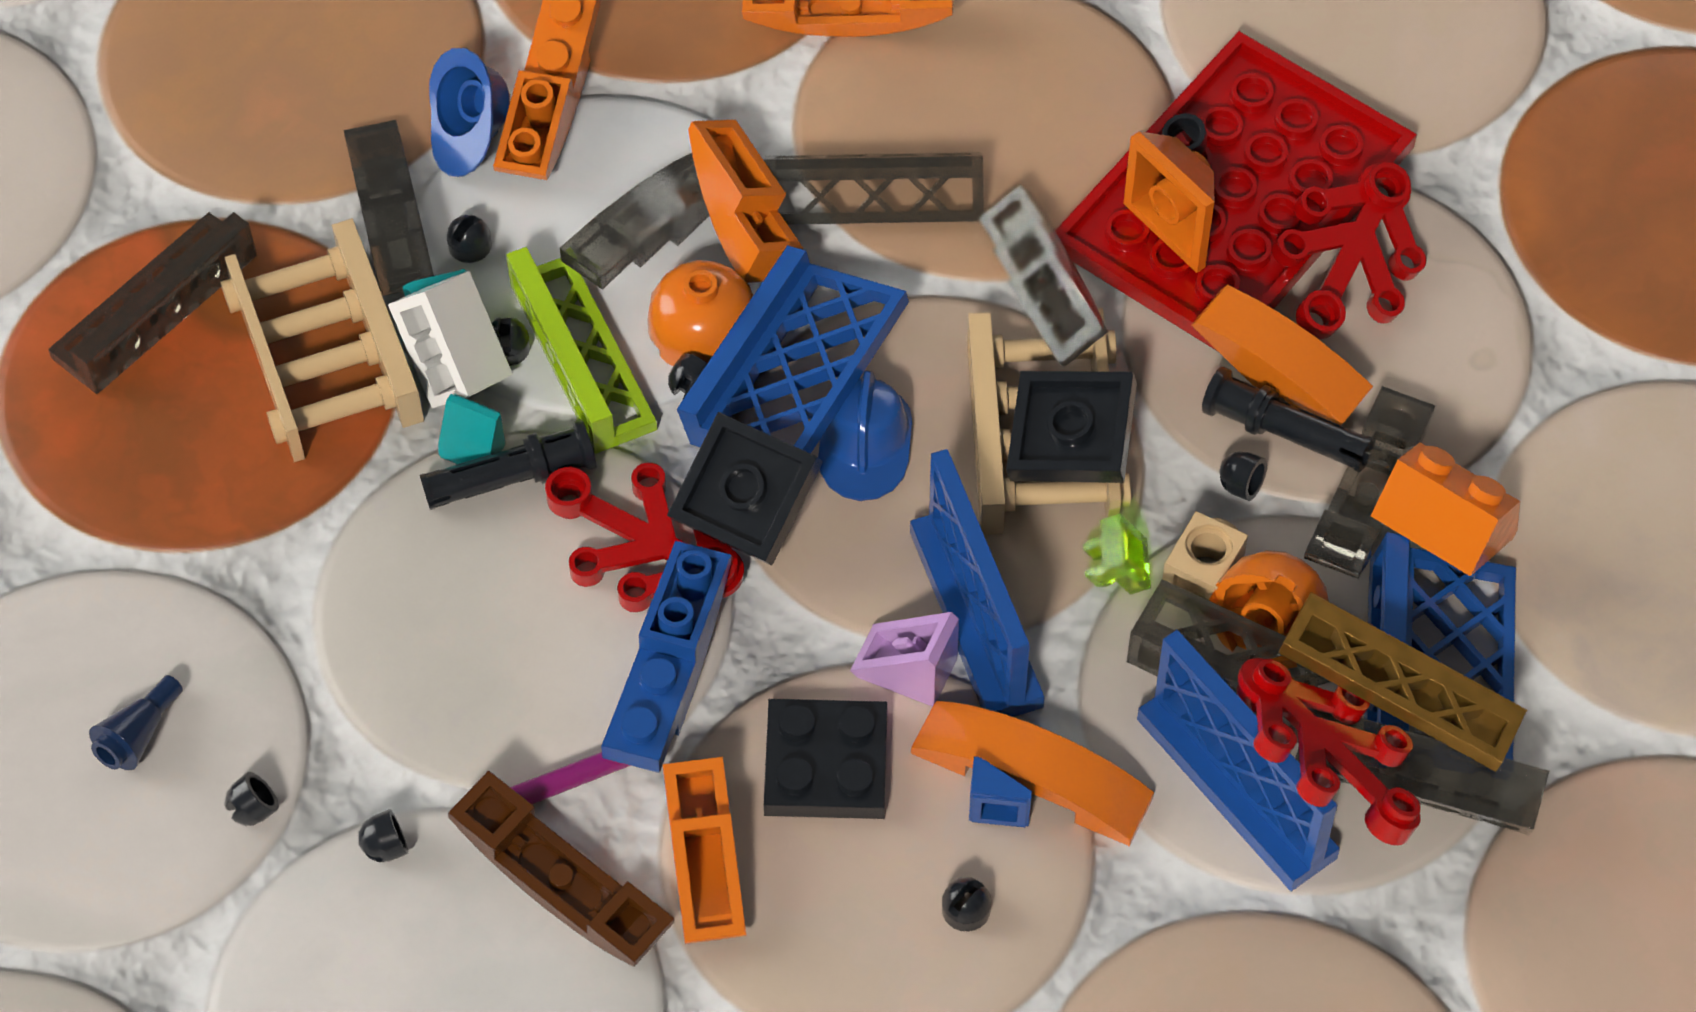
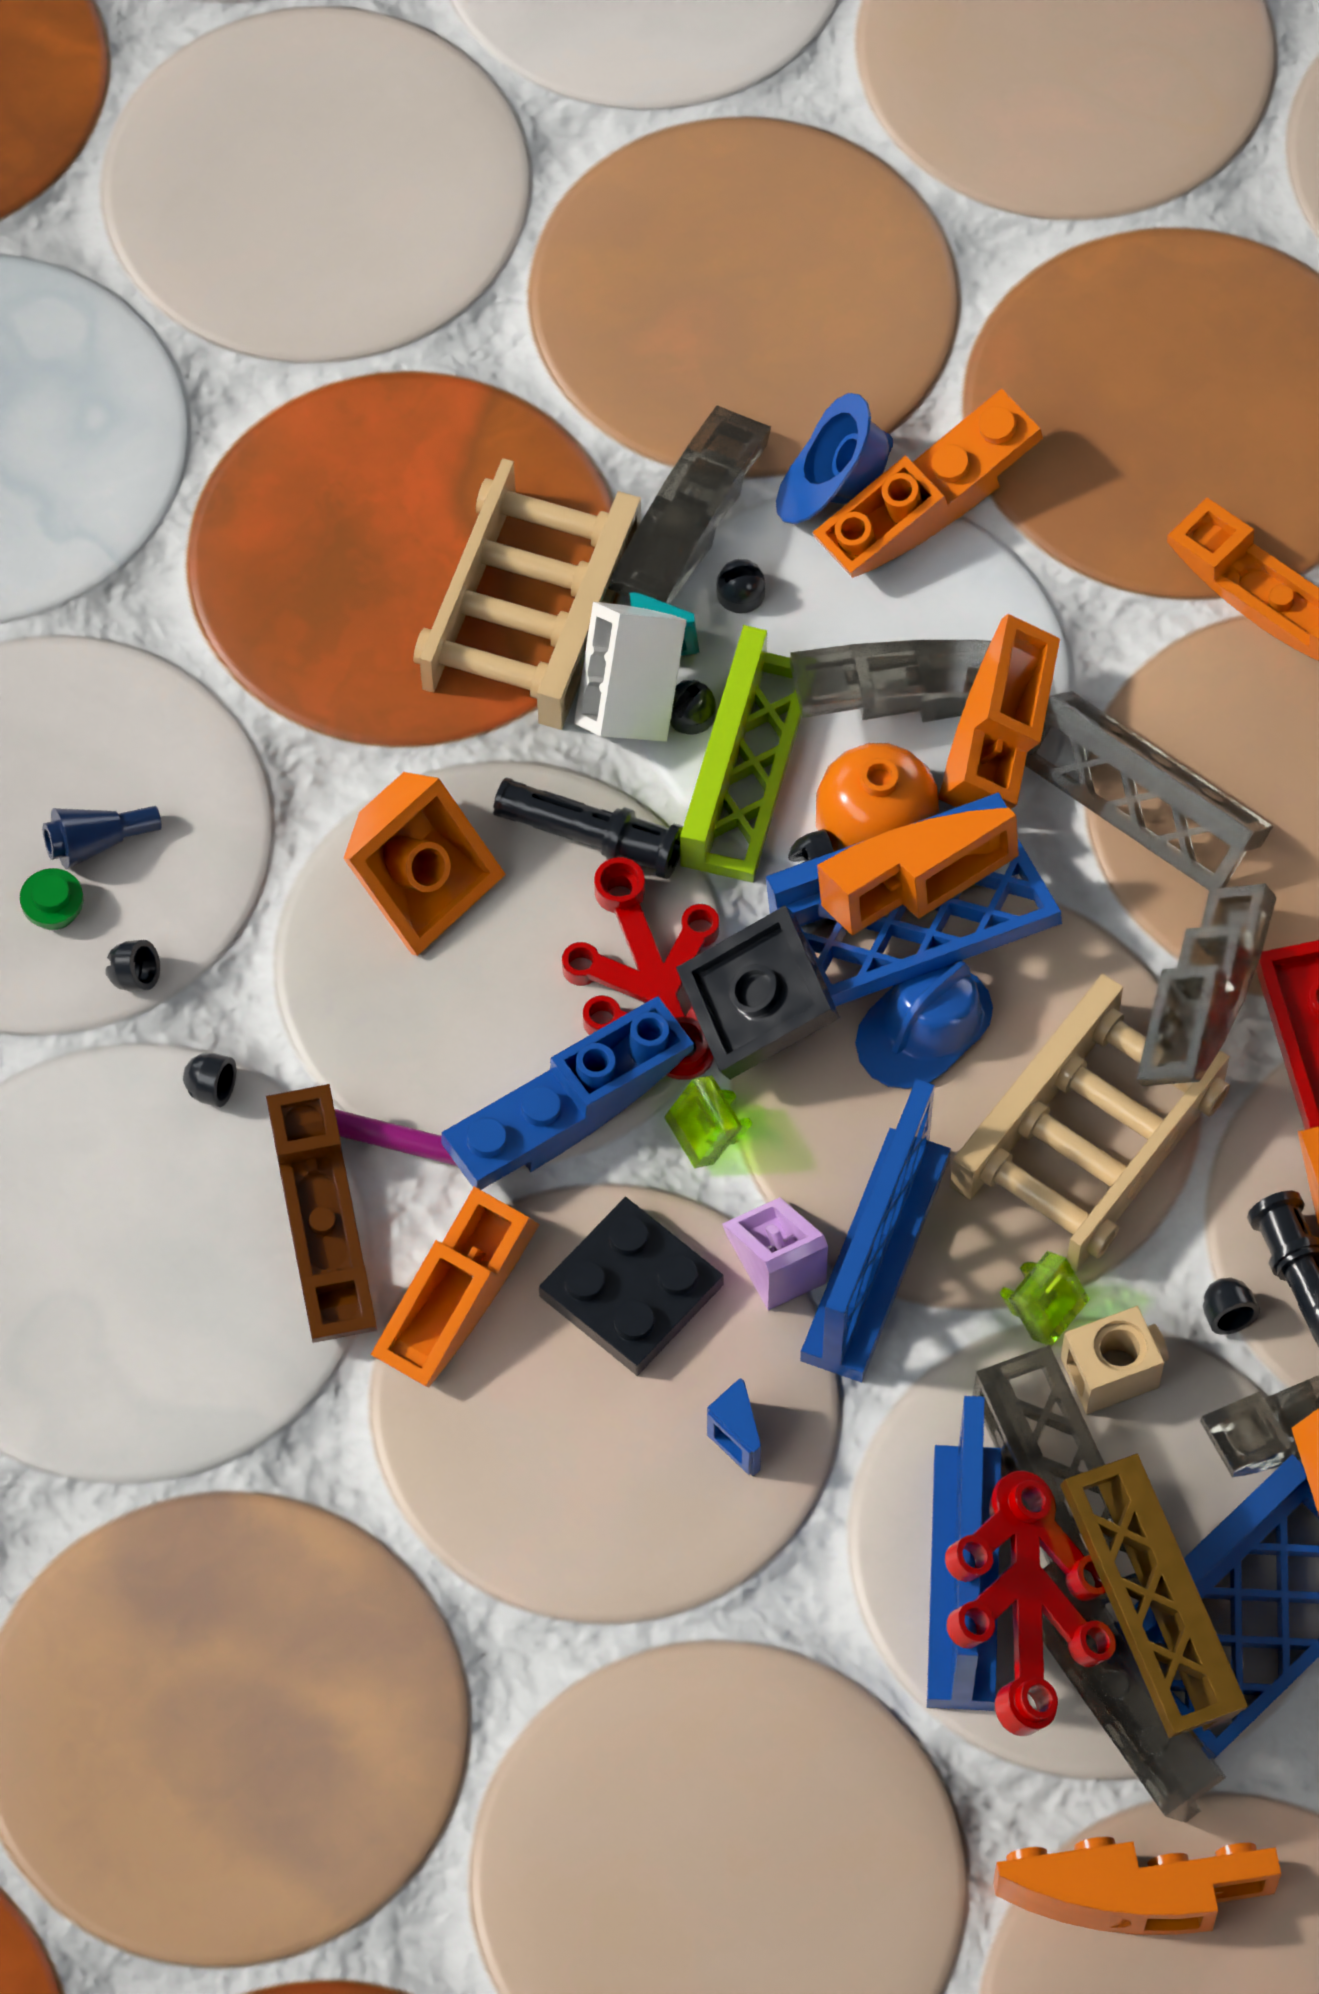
camera: 40 degrees right, 5 degrees up
clear smoke fence [48,212,257,394] -> none
teal slope [438,394,506,464] -> none
orange slope [911,701,1154,846] -> none
black hinge [942,877,991,932] -> none
black plate [1006,371,1137,483] -> none
orange cylinder [1207,550,1329,669] -> none
none -> green plate [20,868,84,930]
none -> orange slope [343,772,506,956]
none -> clear neon green tile [664,1075,753,1168]
none -> orange slope [817,807,1019,936]
none -> orange slope [993,1837,1281,1935]

